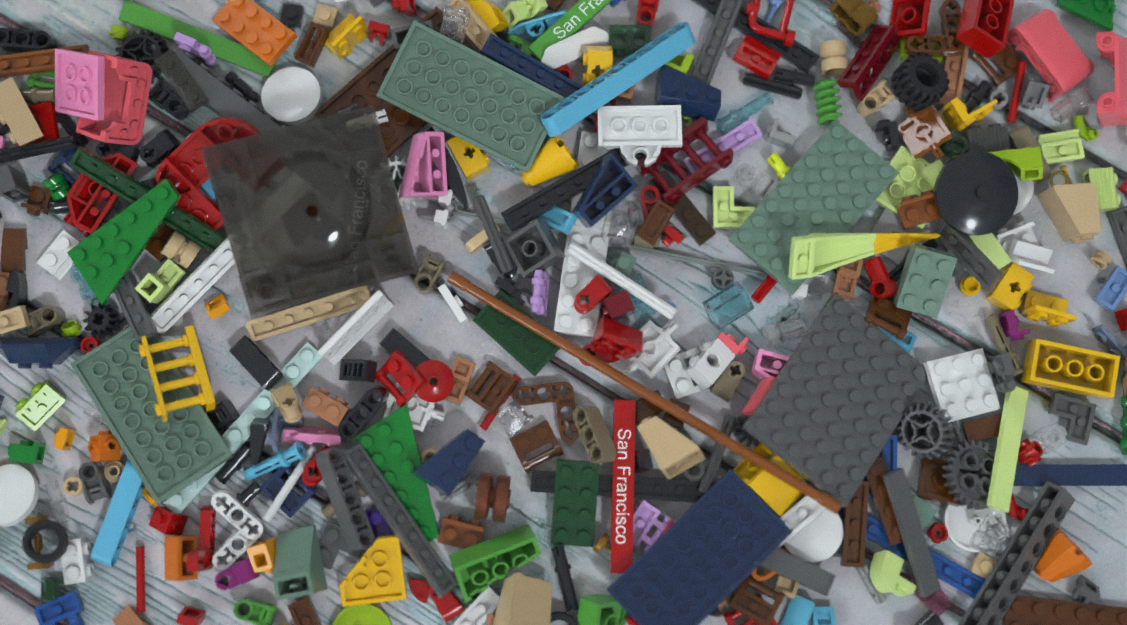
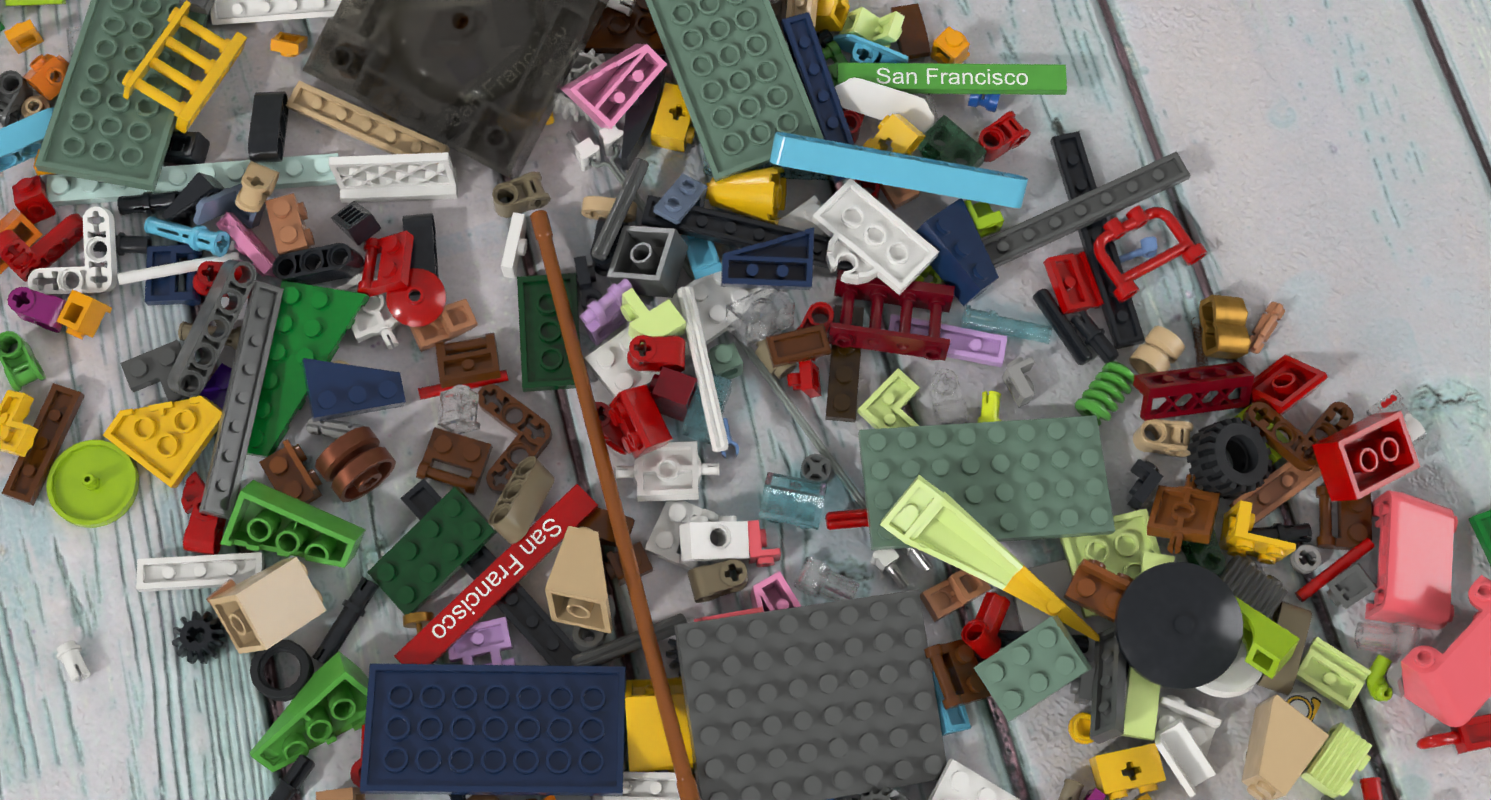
camera: 45 degrees right, 10 degrees down
sand green slope [273,525,328,601] -> none
black slope [634,448,654,473] -> none
none -> yellowish green brick [620,288,686,345]
none -> sand blue bracket [653,173,708,224]

